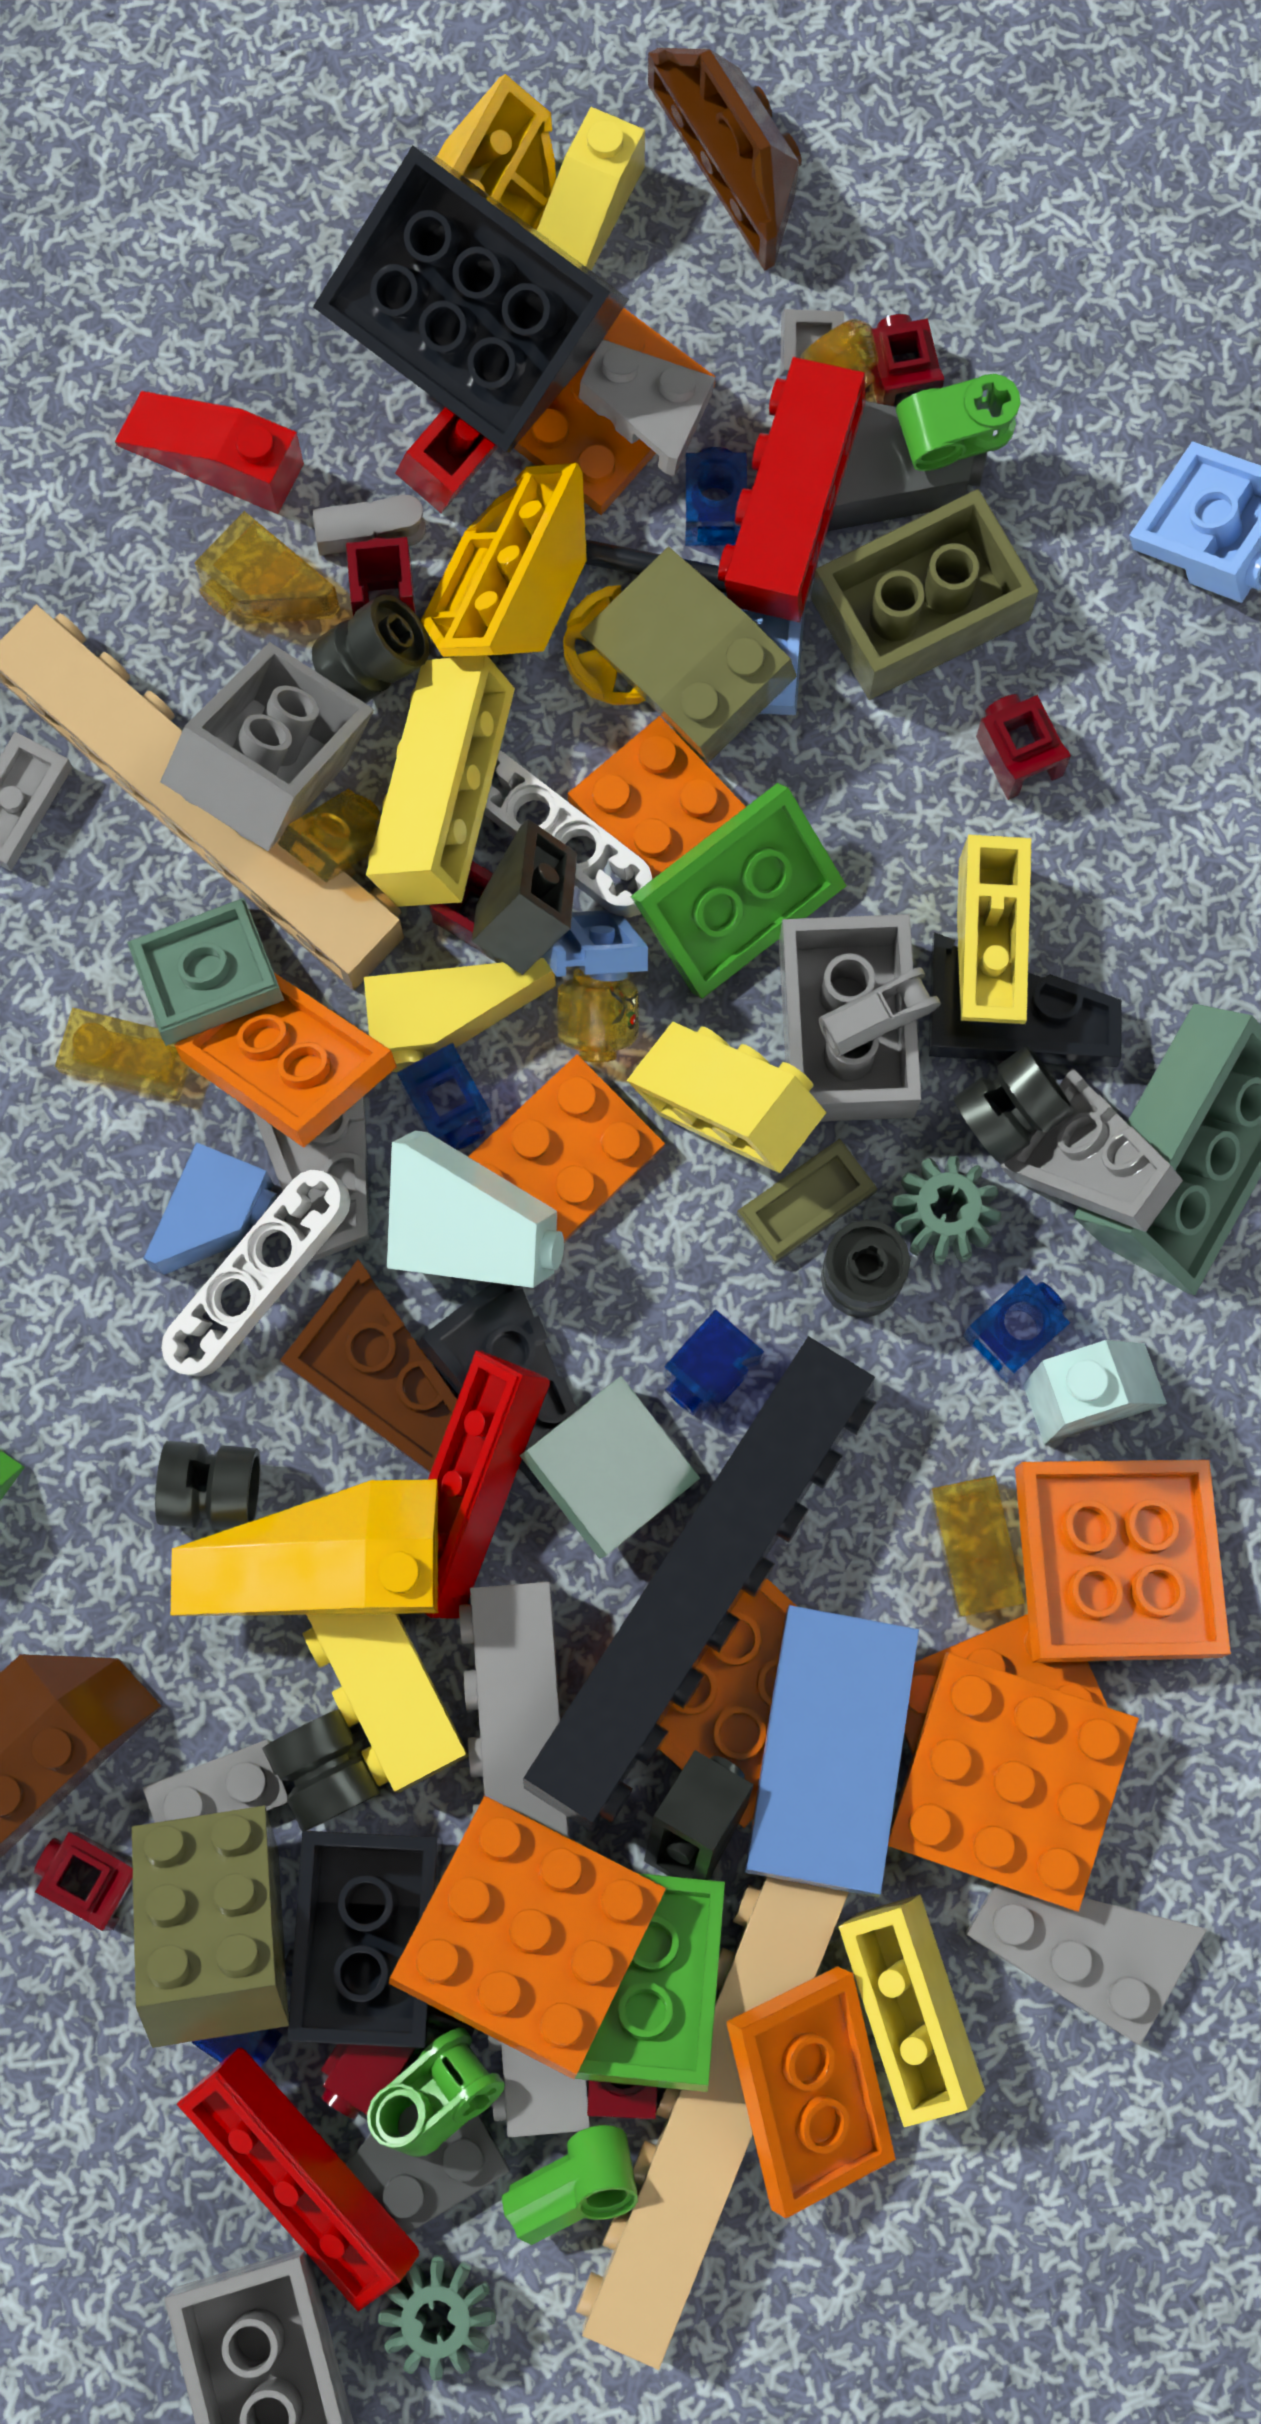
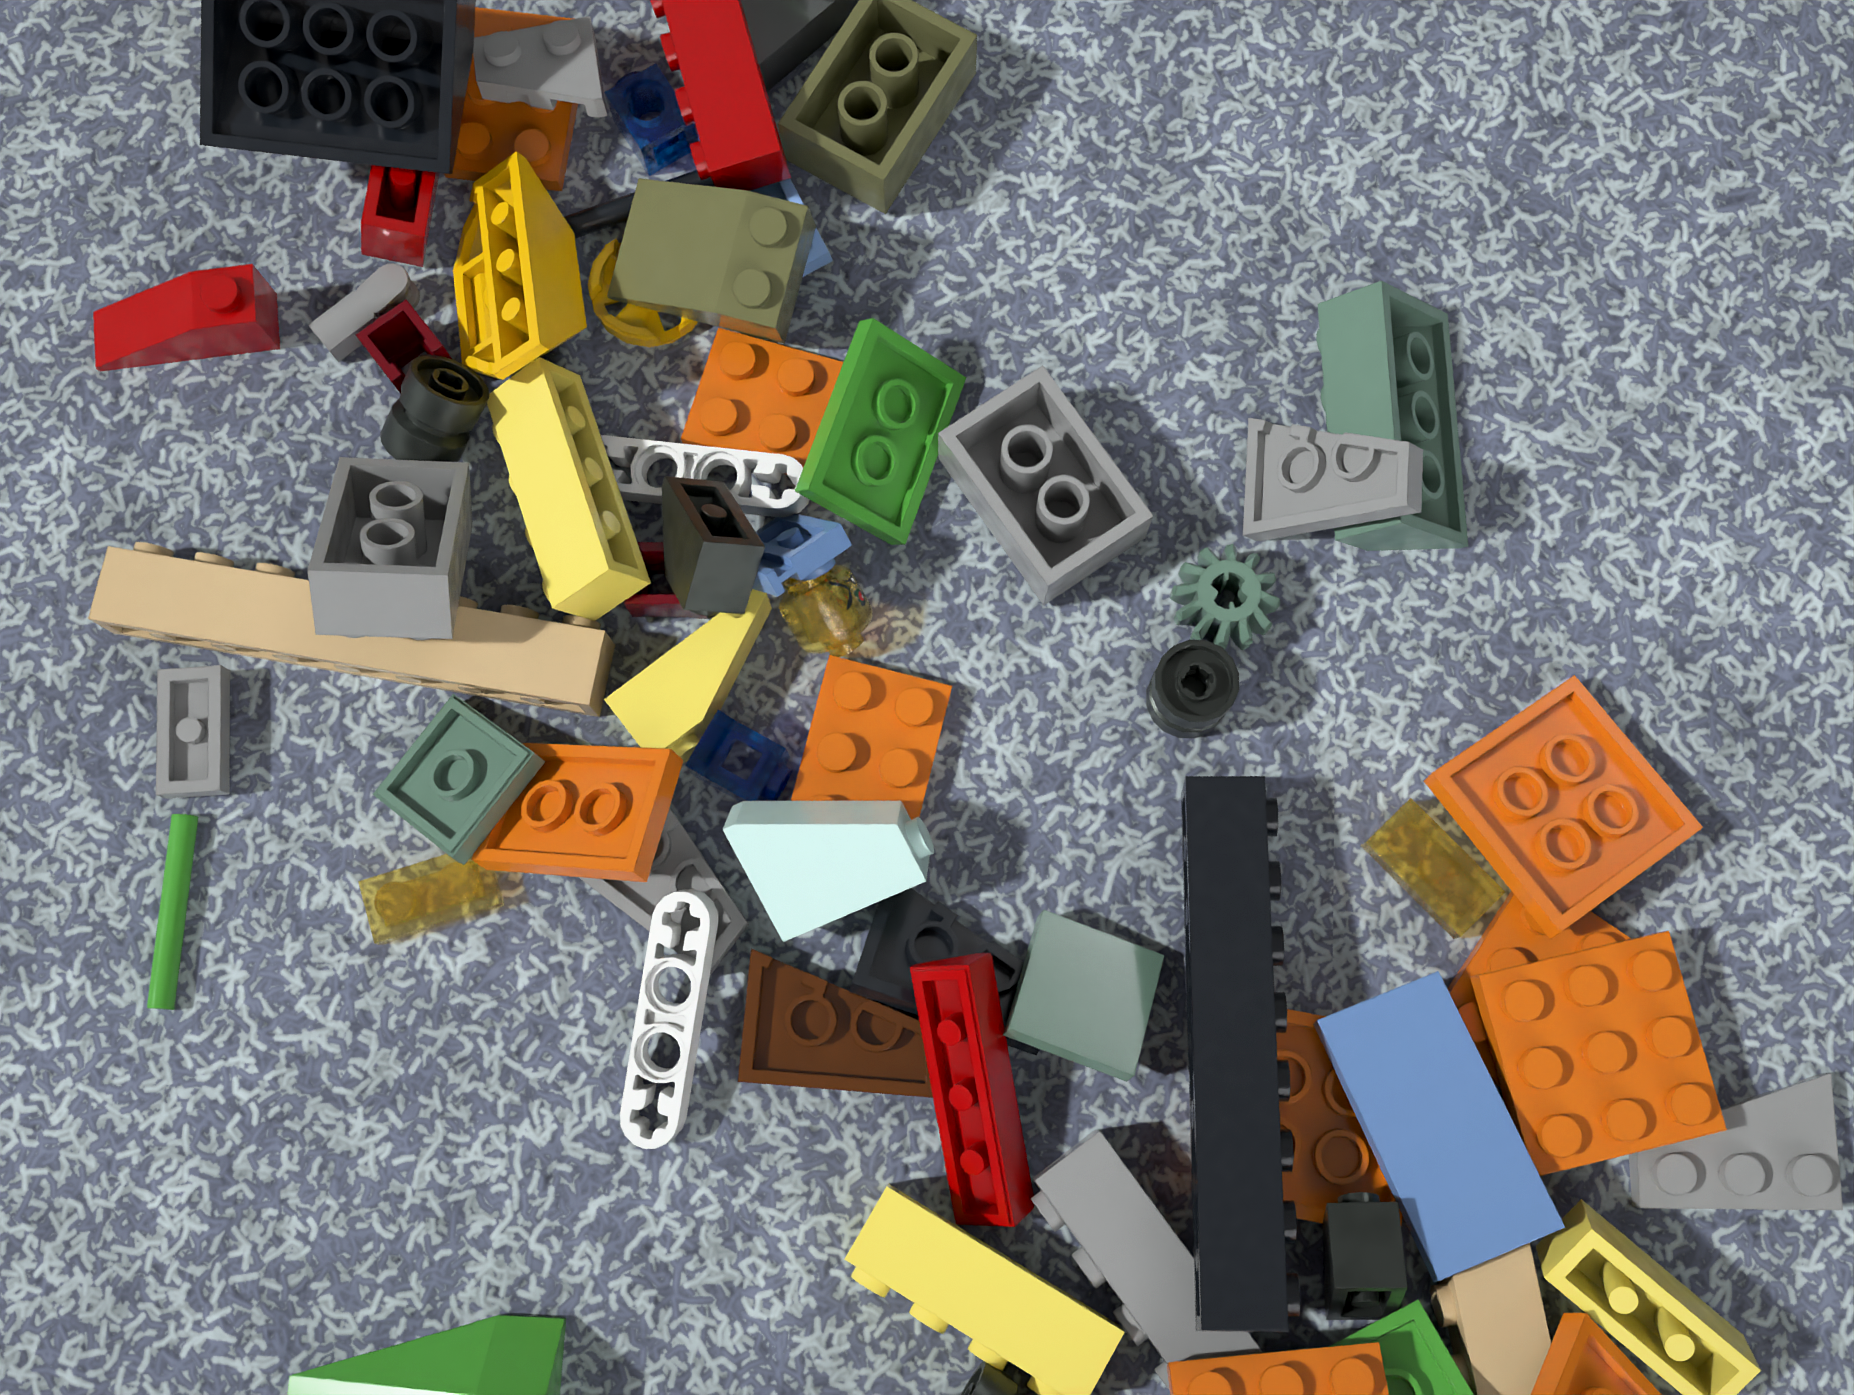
camera: 30 degrees left, 0 degrees up
medium blue slope [143,1142,277,1275] -> none
pearl dark grey wheel [155,1441,261,1531] -> none
yellow wedge [170,1479,438,1616] -> none
clear yellow slope [194,511,340,624] -> none
clear yellow plate [277,788,382,883] -> none
light yellow brick [627,1021,827,1173] -> none
clear blue window [663,1309,764,1415] -> none
olive tile [737,1139,878,1265] -> none
light grey bar [818,967,941,1057] -> none
black wing [929,932,1122,1067] -> none
pearl dark grey wheel [953,1045,1075,1164] -> none
light yellow slope [957,834,1032,1024] -> none
clear blue brick [963,1275,1071,1383] -> none
dark red window [976,694,1071,800] -> none
light aqua slope [1023,1340,1167,1445] -> none

